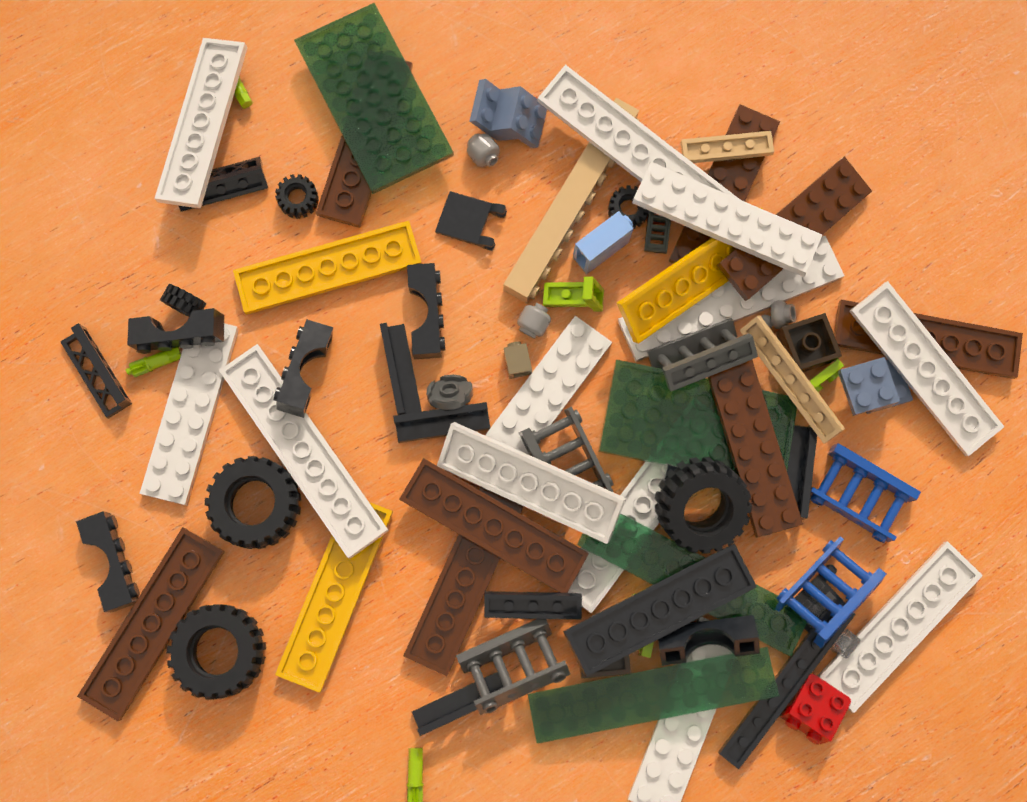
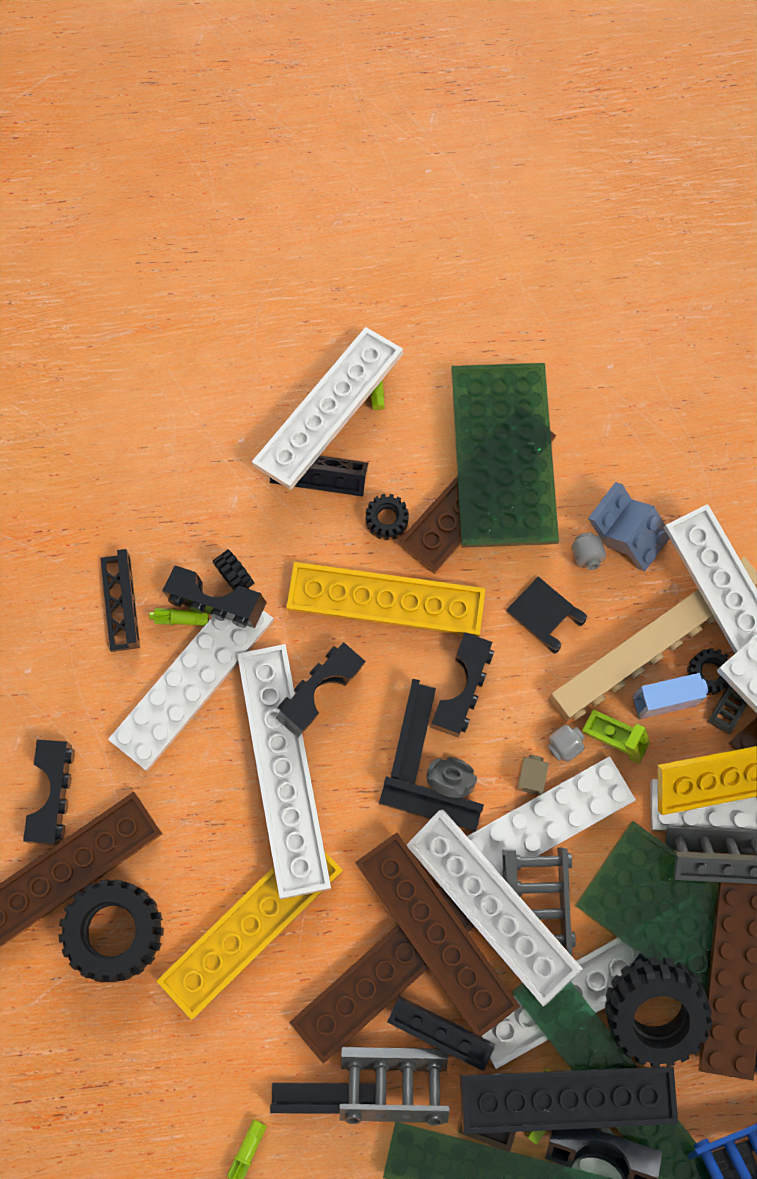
camera: 25 degrees right, 5 degrees down
black tyre [204,456,301,549] -> none

